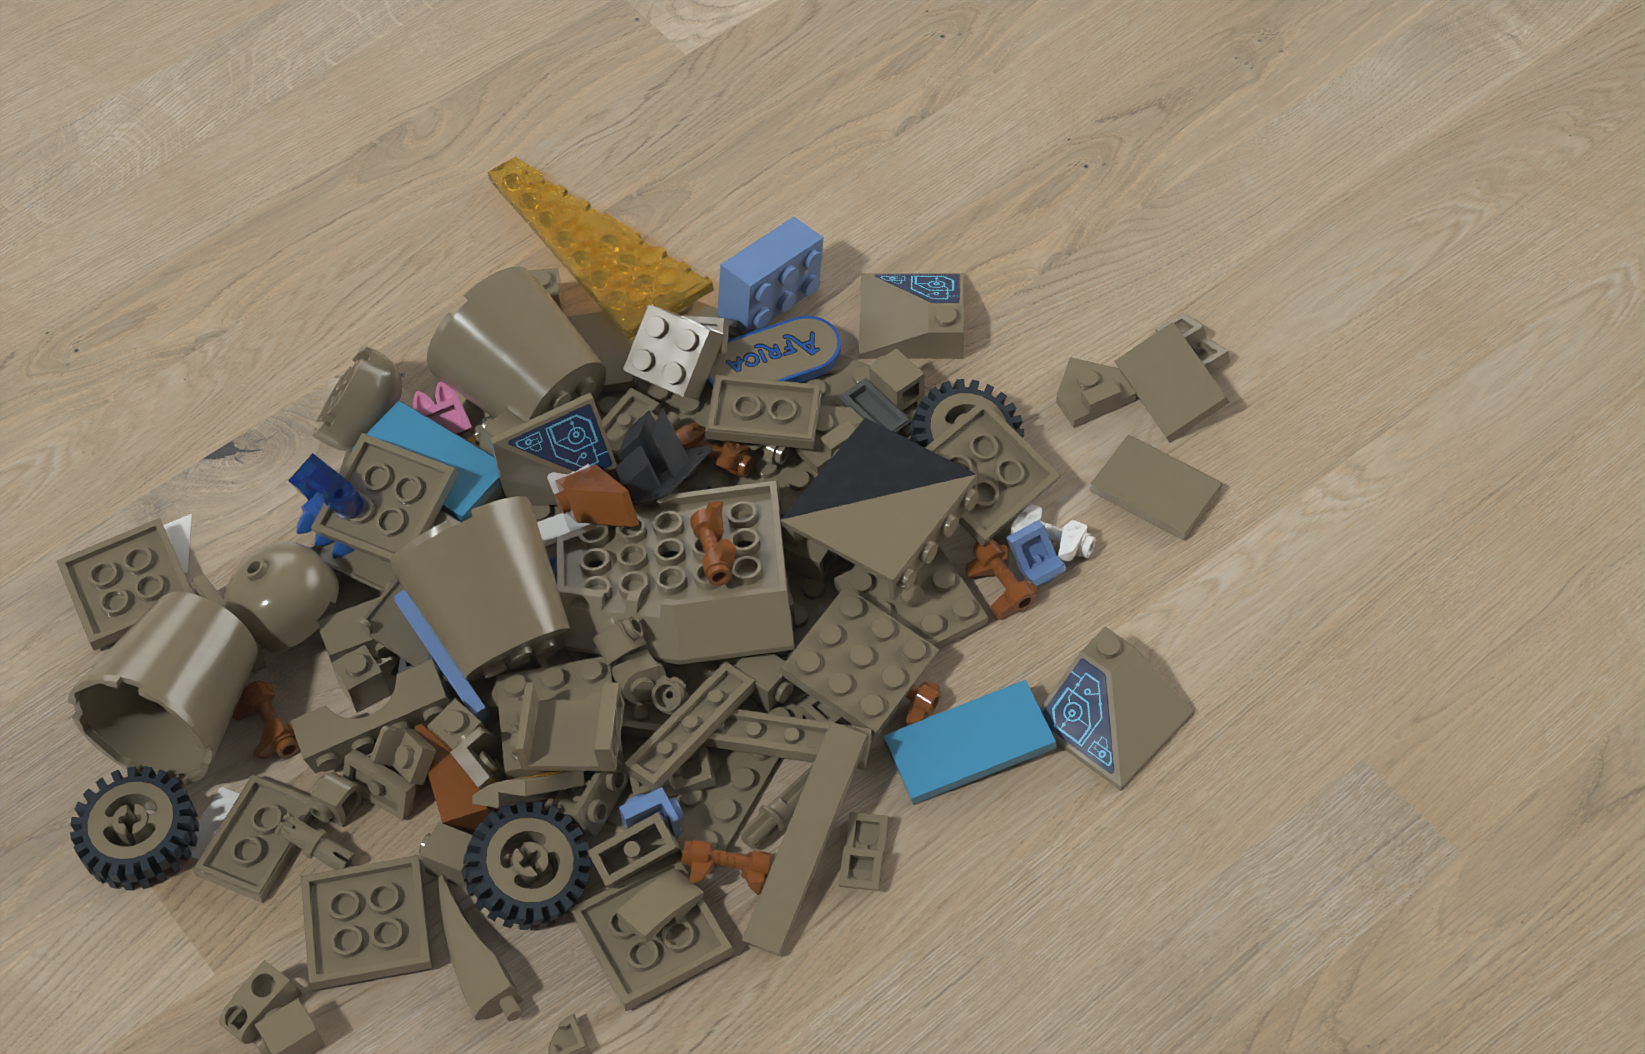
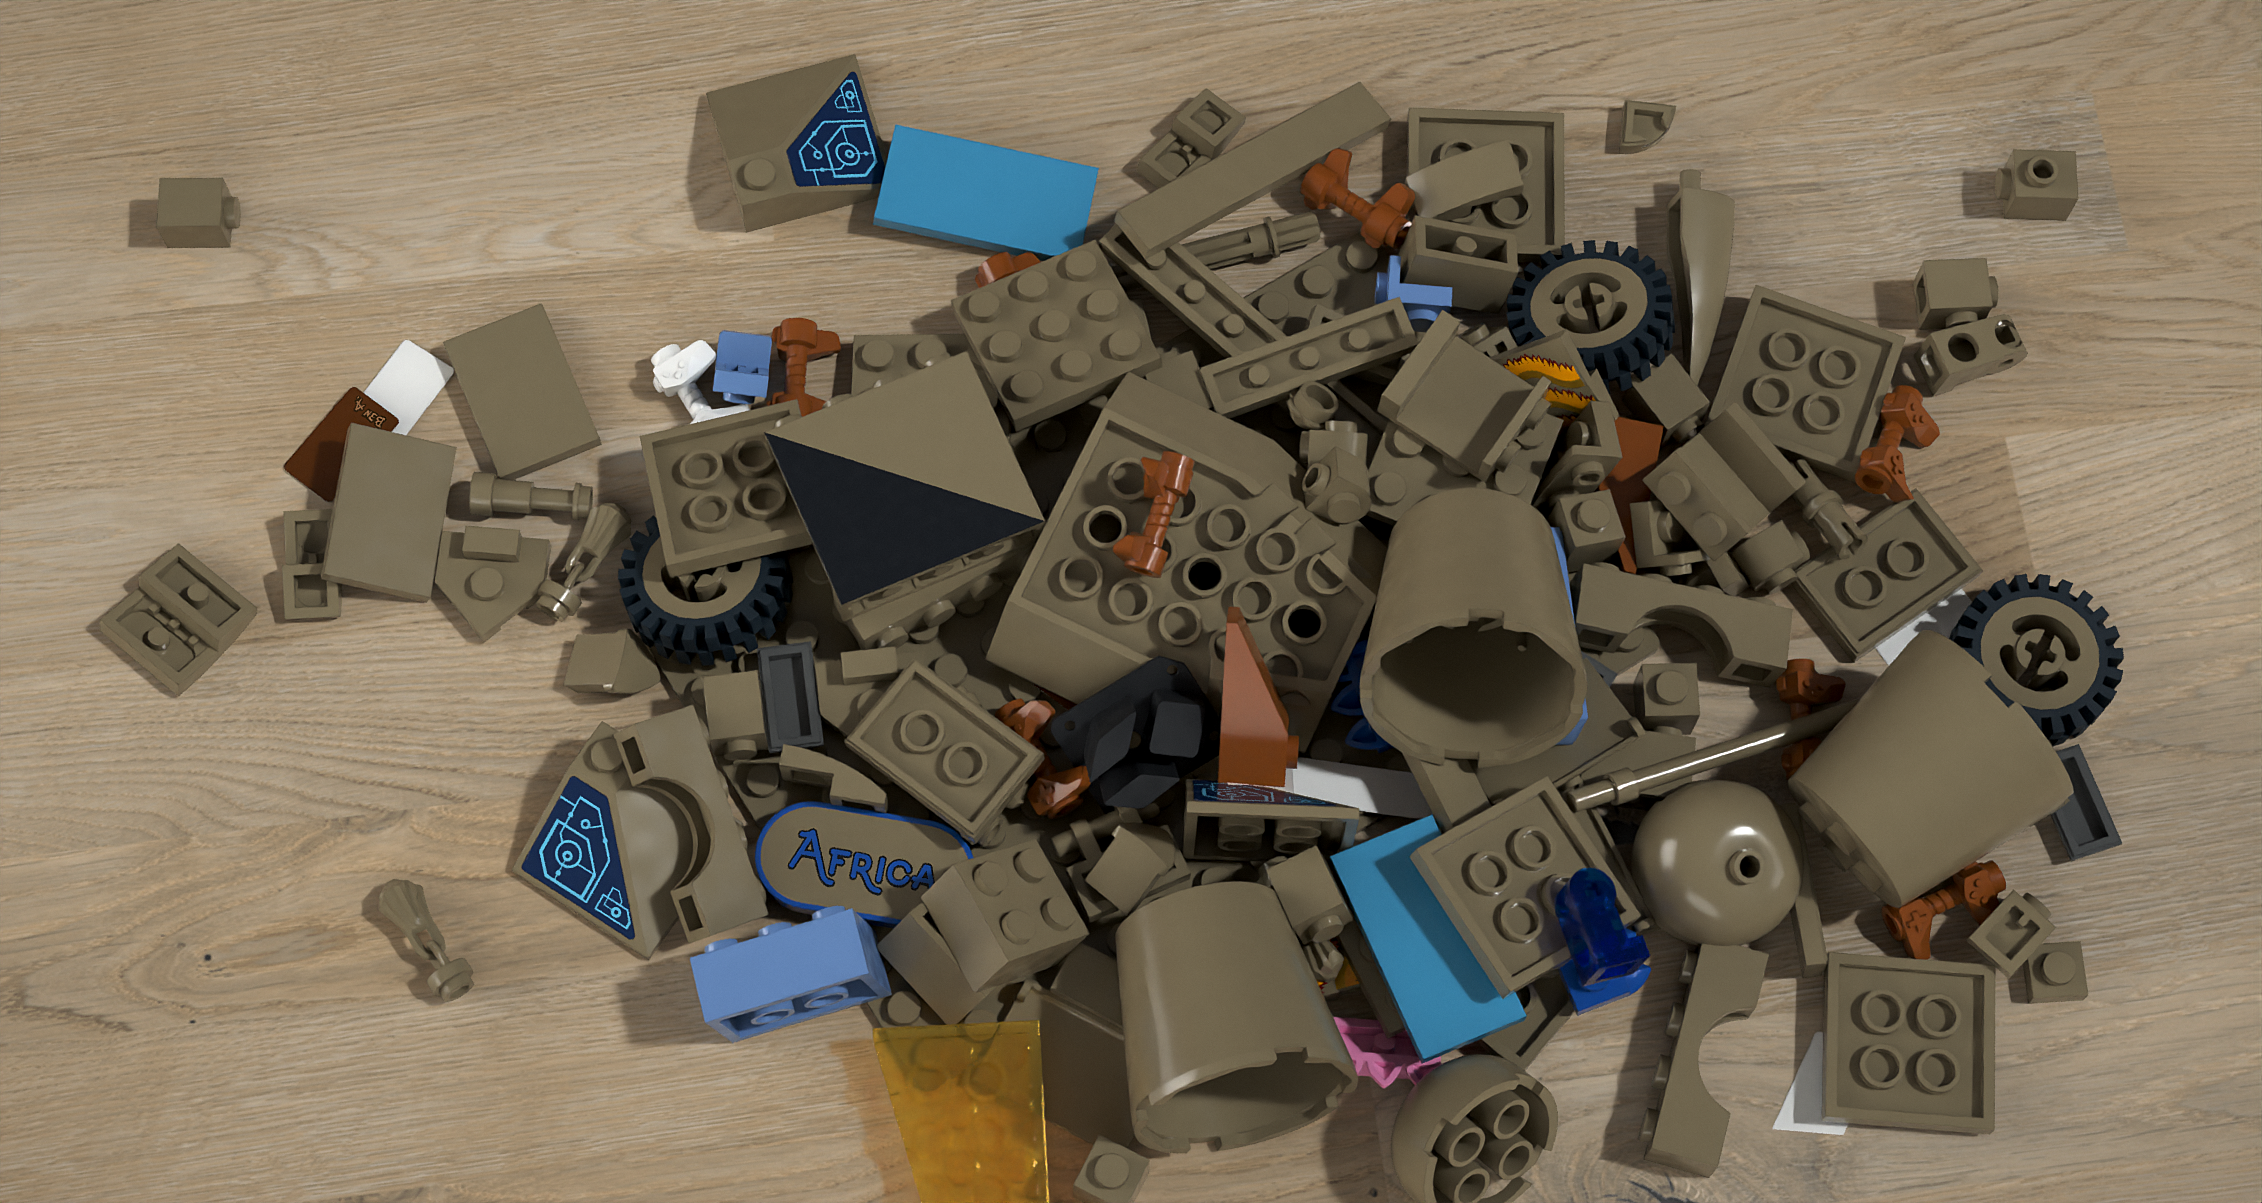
camera: 155 degrees left, 15 degrees up
none -> dark tan slope [99,543,257,696]
none -> dark tan brick [156,178,241,248]
none -> reddish brown sticker [284,387,399,502]
none -> white sticker [363,340,454,435]
none -> dark tan piece [379,879,474,1002]
none -> dark tan piece [469,472,593,520]
none -> dark tan piece [536,503,632,622]
none -> dark tan tile [564,629,661,694]
none -> dark tan arch [614,705,769,944]
none -> dark tan slope [779,744,889,813]
none -> dark tan tile [1085,822,1175,915]
none -> dark tan bar [1566,699,1859,813]
none -> dark tan arch [1638,943,1769,1178]
none -> dark tan panel [1643,402,1806,562]
none -> dark orange piece [1855,385,1940,502]
none -> dark tan bracket [1966,889,2056,979]
none -> dark tan plate [2023,941,2088,1004]
none -> dark grey tile [2051,744,2122,862]

